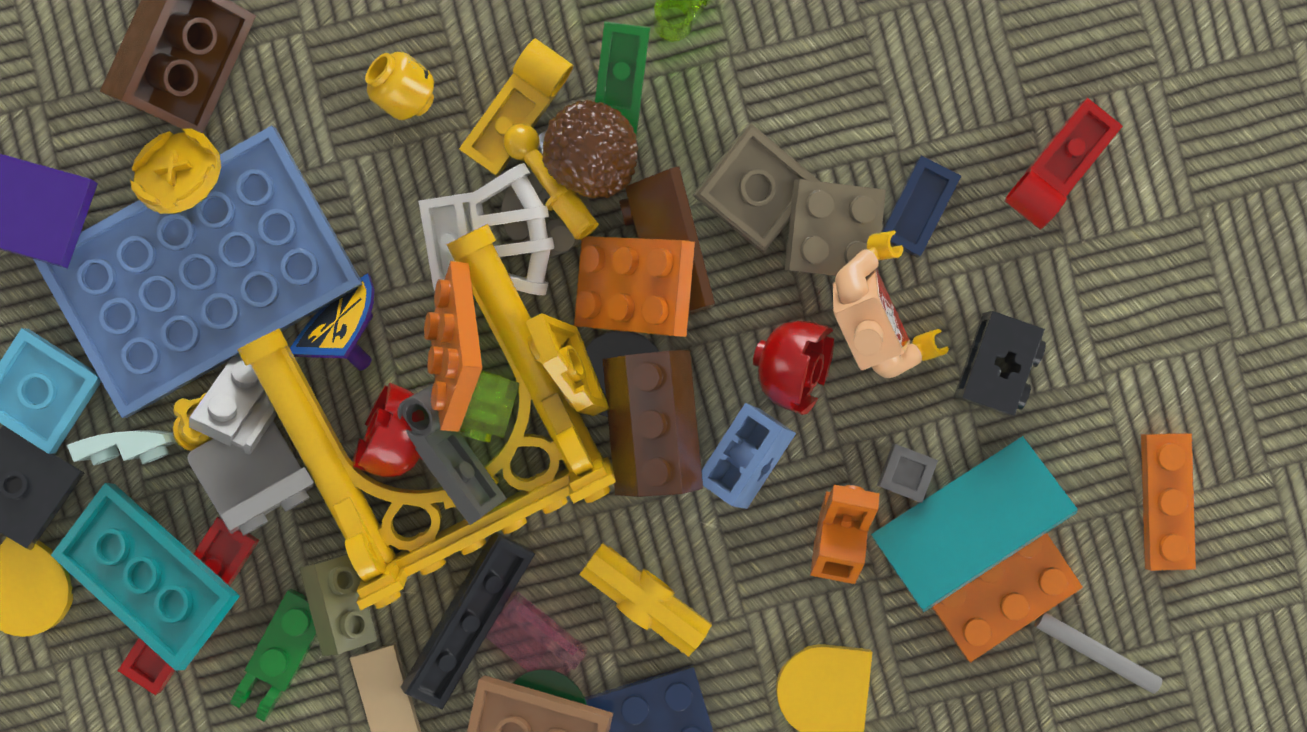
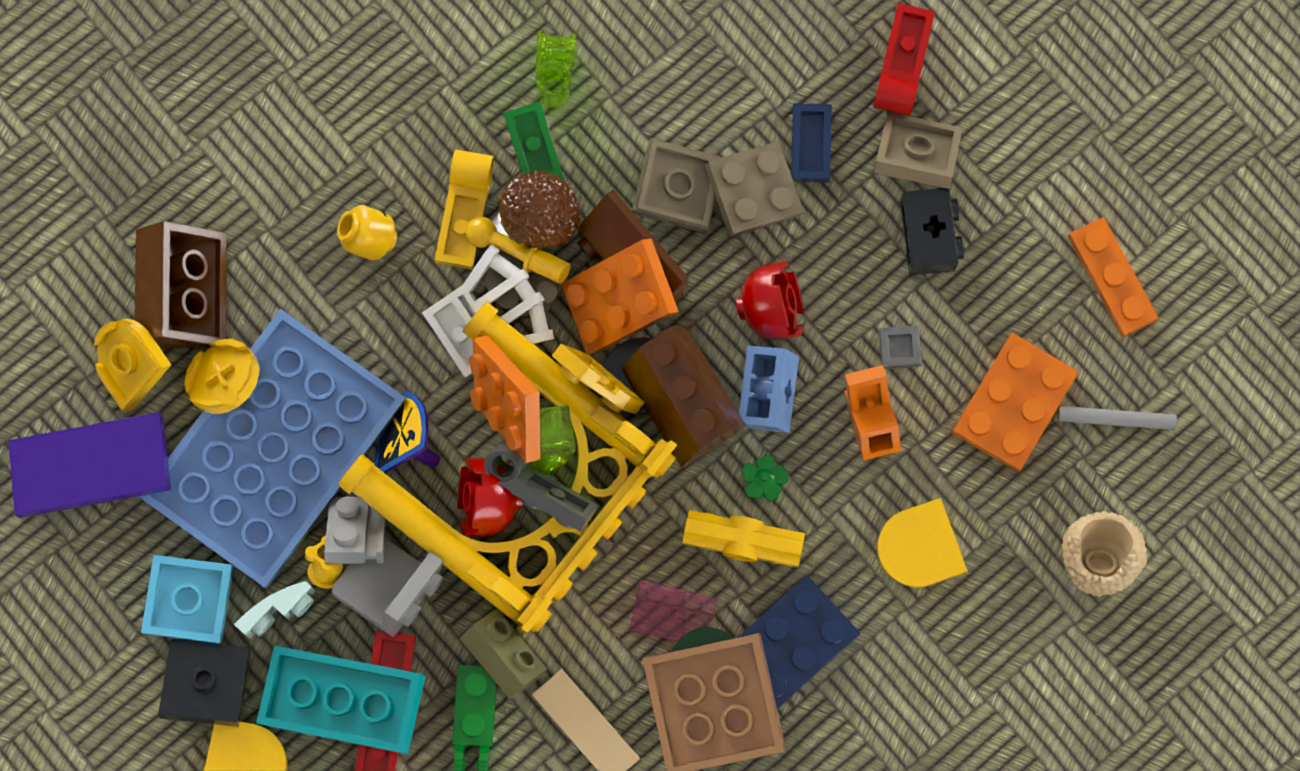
camera: 25 degrees left, 10 degrees down
black tile [401,532,535,709] -> none
light nougat torso [833,231,949,378] -> none
teal tile [871,436,1078,613] -> none
none -> yellow tile [94,319,171,413]
none -> green plant [741,454,789,502]
none -> dark tan plate [874,112,962,189]

